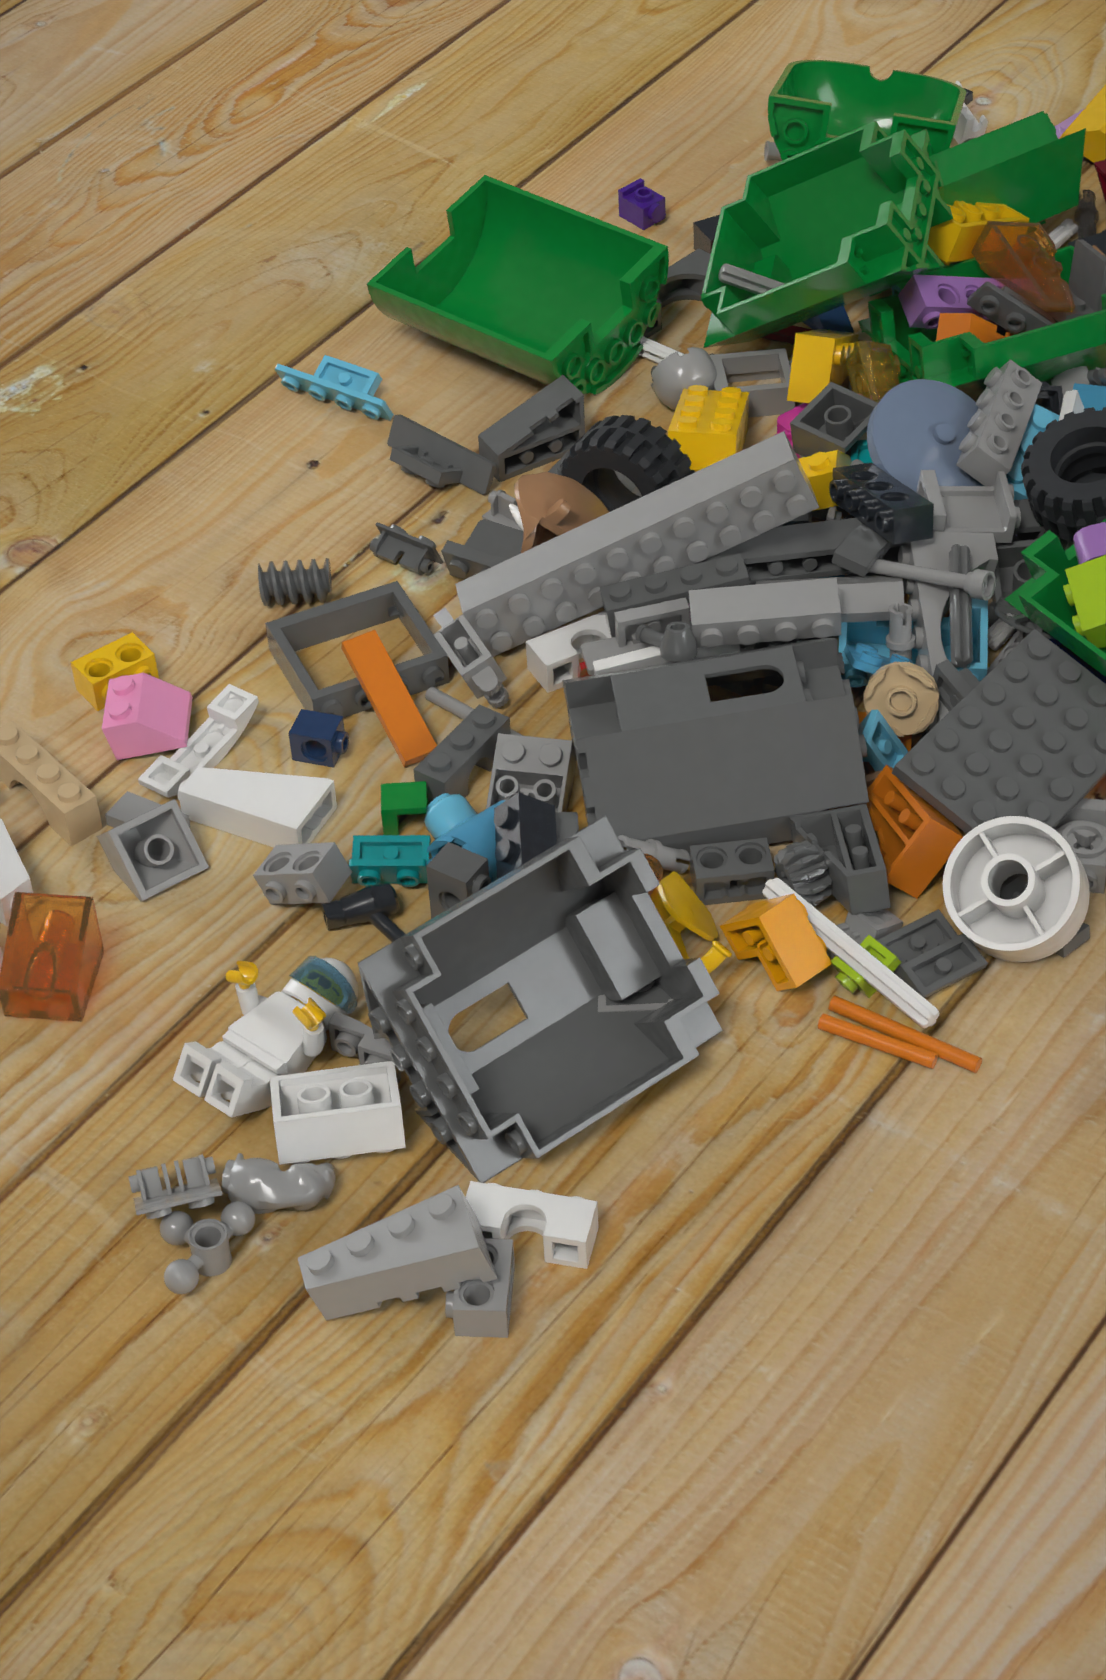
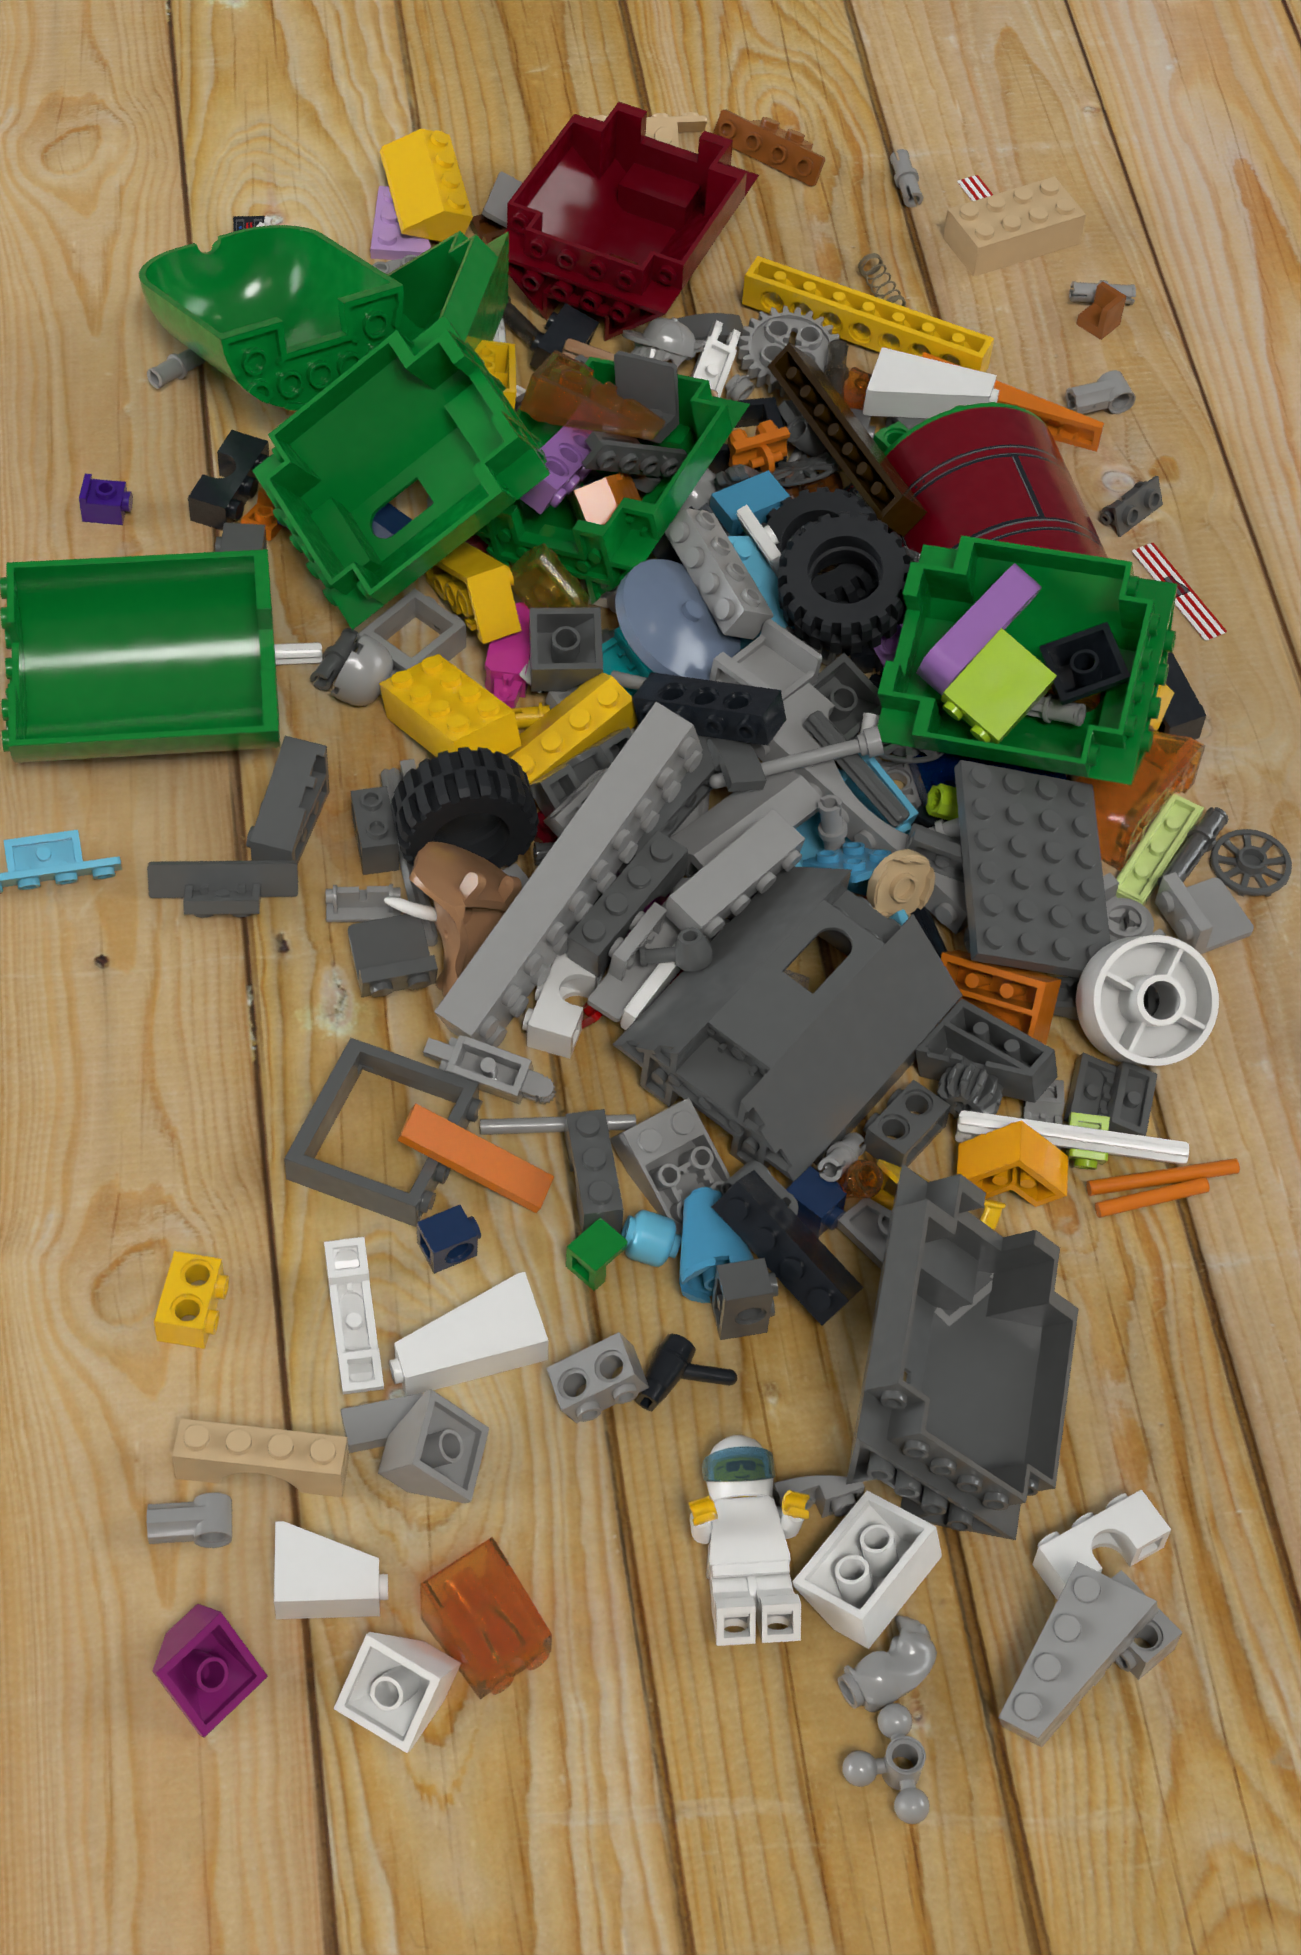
camera: 50 degrees left, 10 degrees up
bright pink slope [102,673,193,760] -> none
light grey hinge [128,1154,222,1219] -> none
dark grey piece [258,558,332,606] -> none
teal bracket [349,835,431,887] -> none
dark grey hinge [370,522,443,575] -> none
light grey axle [718,263,784,295] -> none

